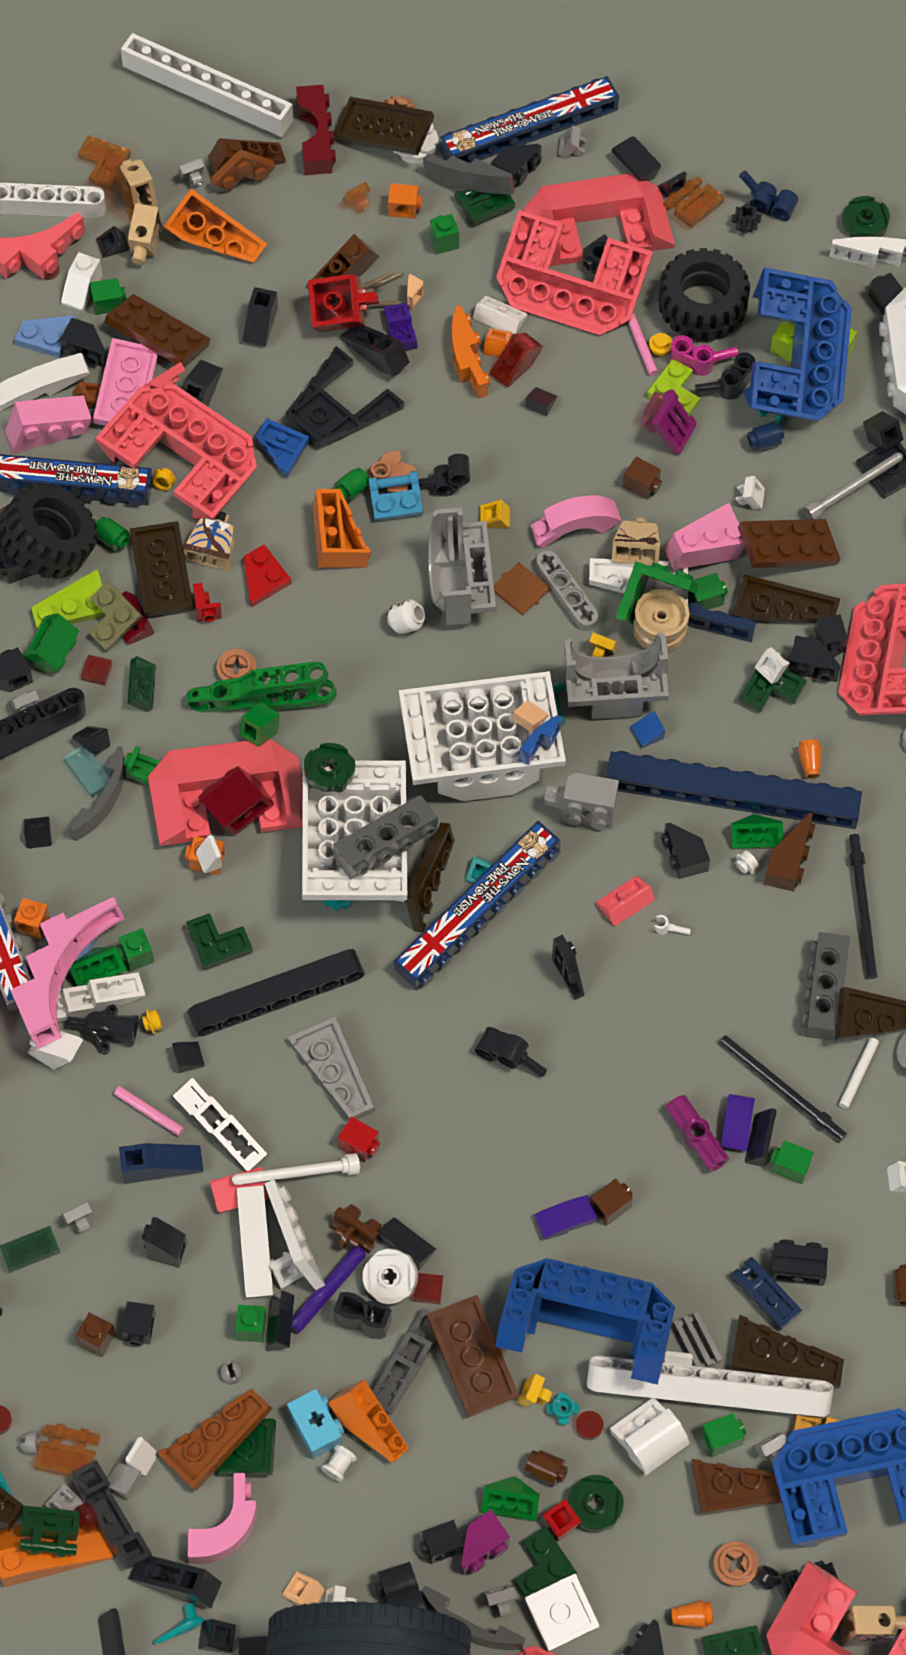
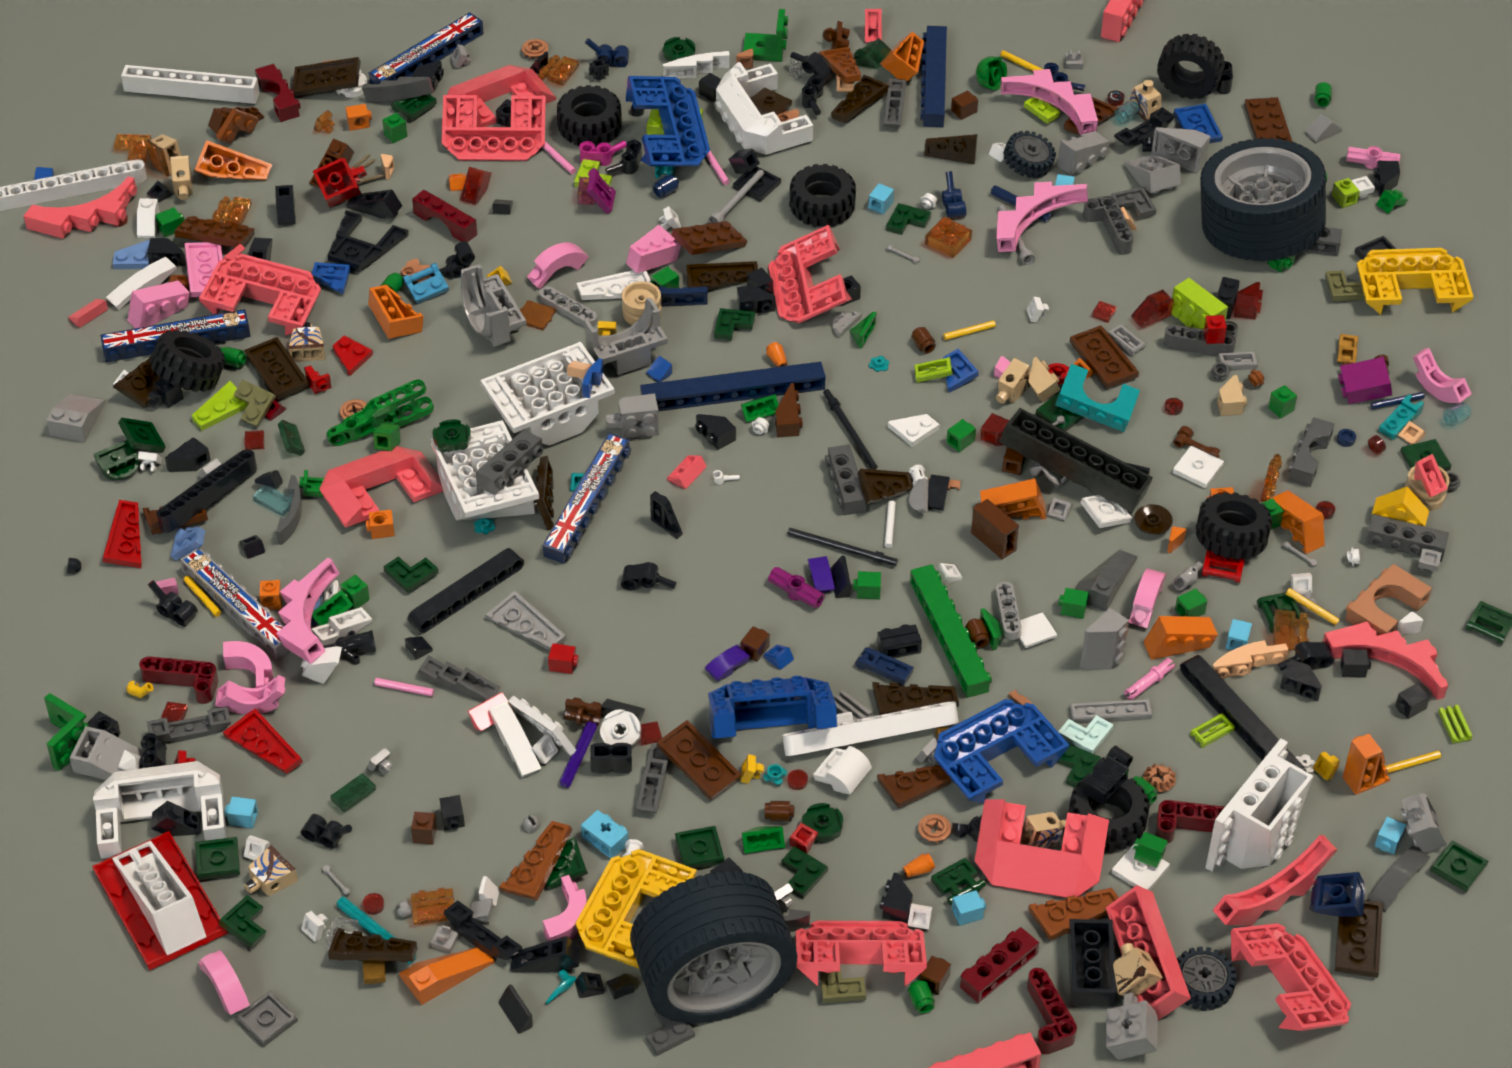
camera: 20 degrees left, 15 degrees down
dark green plate [19,1506,79,1557] -> none
green piece [23,613,80,674] -> none
clear red tile [75,1502,99,1532] -> none
dark blue slope [119,1143,204,1183] -> none
yellow plate [142,1009,163,1034] -> none
black slope [142,1217,187,1268] -> none
yellow plate [153,468,176,491] -> none
light grey tile [178,158,205,188] -> none
white slope [196,835,222,873] -> none
dark red slope [198,766,275,835] -> none
white piece [232,1153,360,1185] -> none
green brick [235,1305,266,1343] -> none
black slope [266,1290,294,1351] -> none
orange slope [328,1379,409,1463] -> none
dark purple slope [383,302,418,350] -> none
white head [387,600,425,634] -> none
orange slope [452,305,490,398] -> none
magenta slope [461,1510,510,1575] -> none
white slope [473,296,528,336] -> none
white plate [523,1574,599,1651] -> none
black slope [611,136,661,181] -> none
tan torso [612,518,660,566] -> none
green bracket [615,561,698,624] -> none
reddish brown brick [623,457,662,500] -> none
yellow plate [649,333,672,356] -> none
green brick [701,1413,746,1457] -> none
white tile [755,647,789,684] -> none
none -> clear orange plate [212,196,252,226]
none -> white slope [324,580,340,601]
none -> dark red arch [412,189,477,242]
none -> nougat gear [522,39,549,59]
none -> yellow slope [575,849,697,968]
none -> dark green plate [675,826,725,869]
none -> bright pink bar [706,151,730,185]
none -> blue slope [763,644,794,669]
none -> green brick [910,564,992,698]

